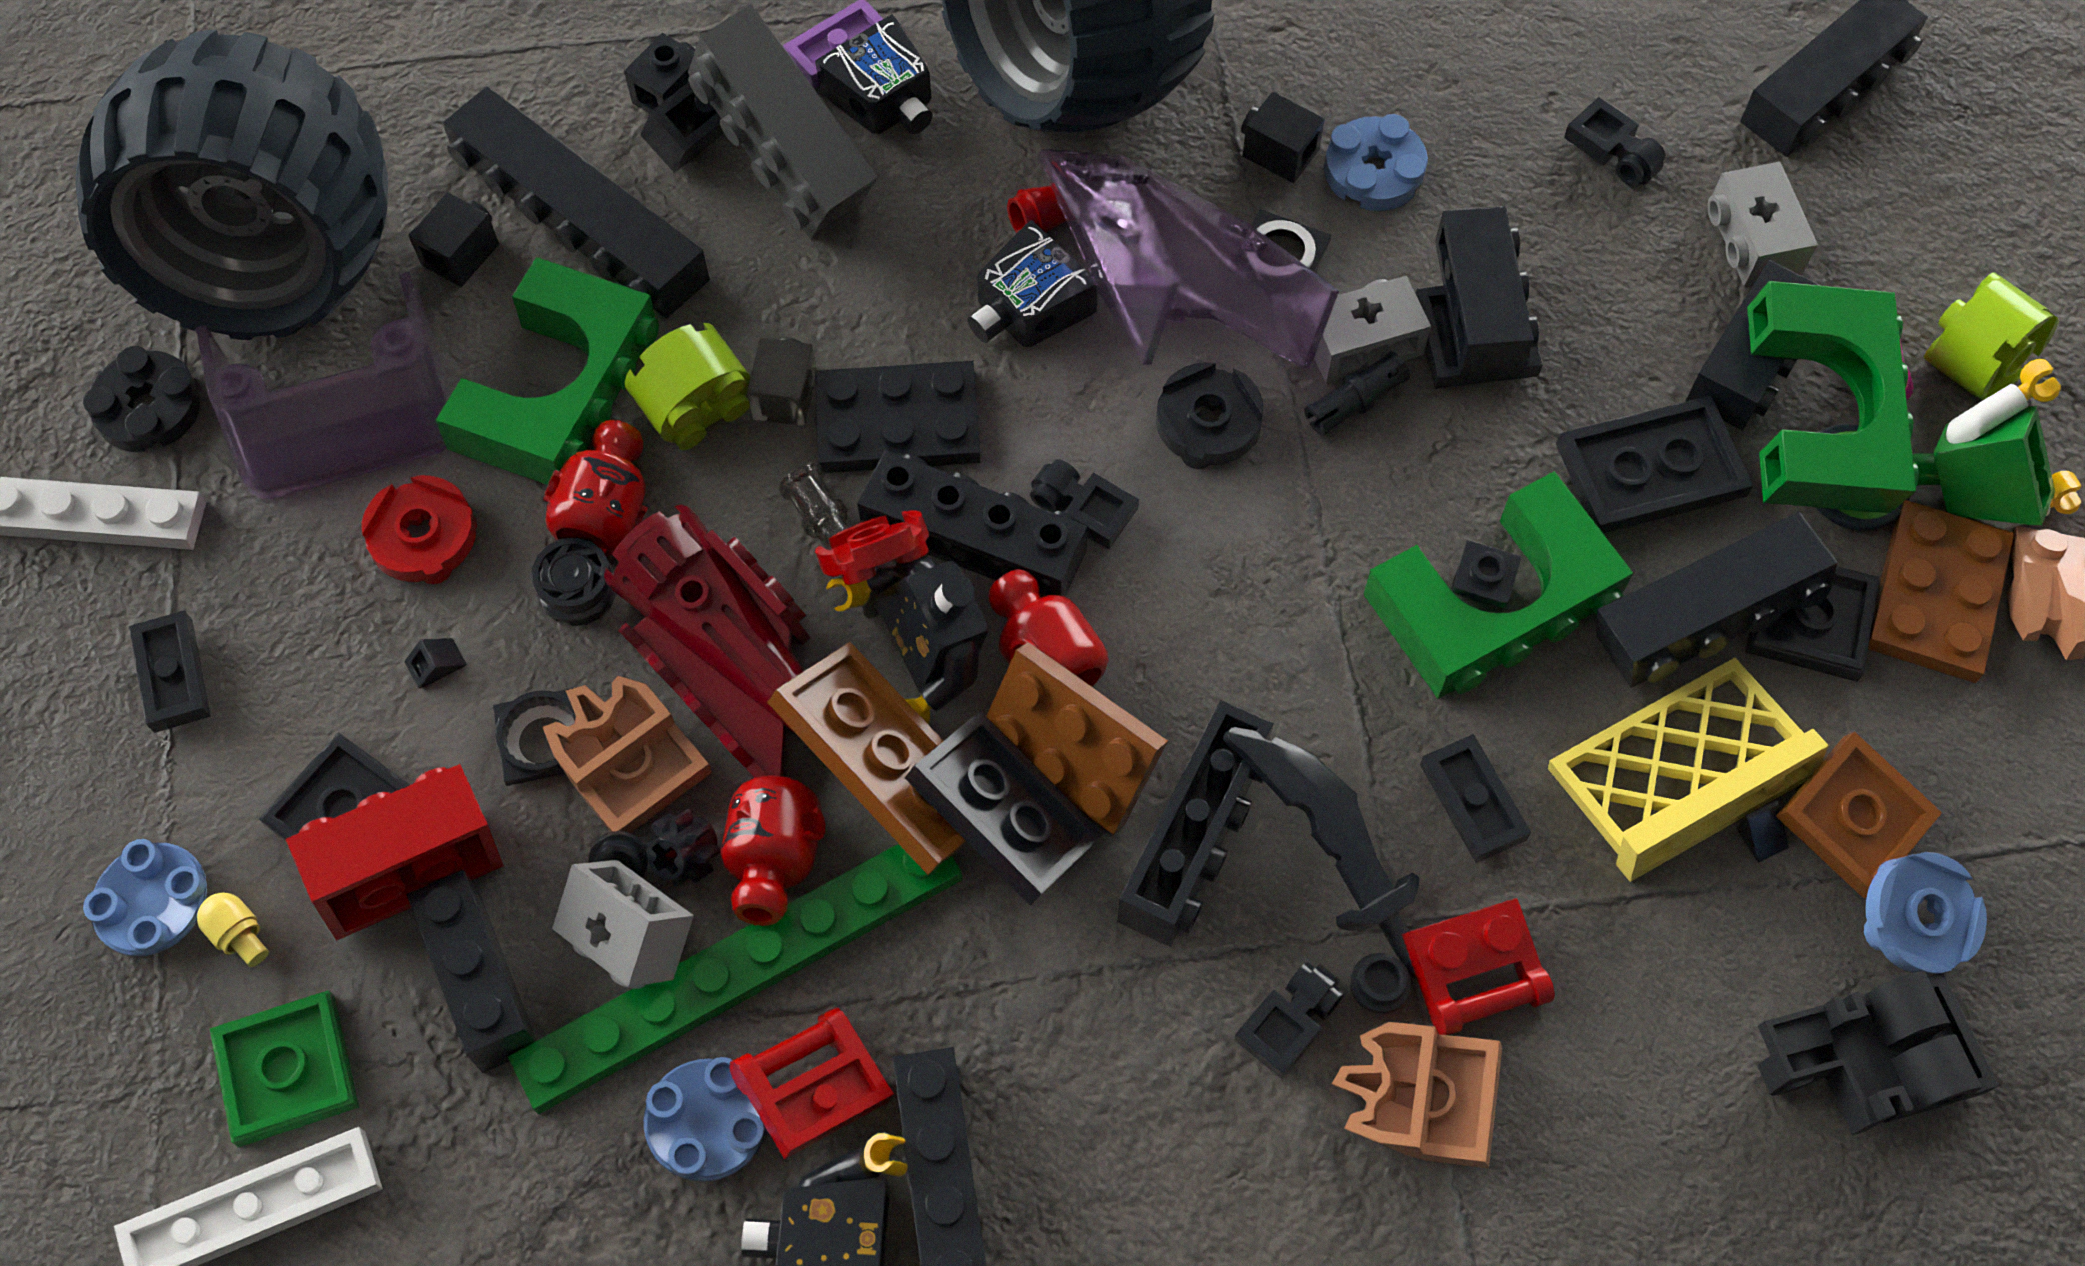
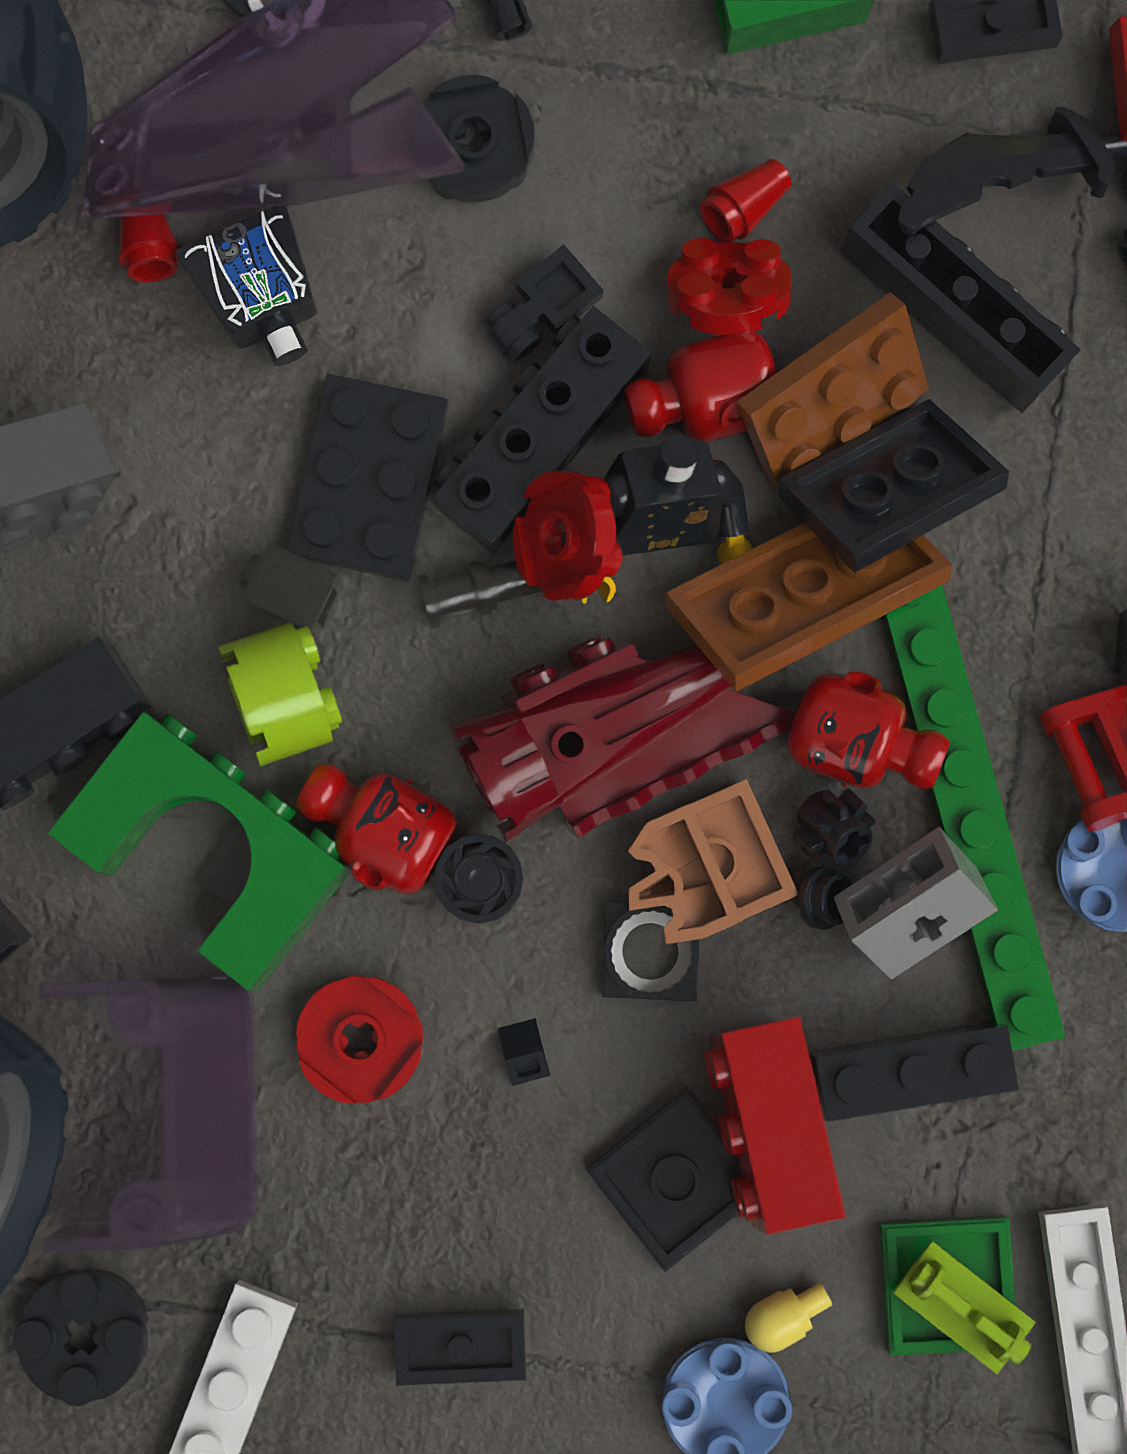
camera: 80 degrees left, 20 degrees up
none -> red plate [667,238,792,335]
none -> red cone [700,158,792,243]
none -> lime hinge [893,1240,1036,1375]

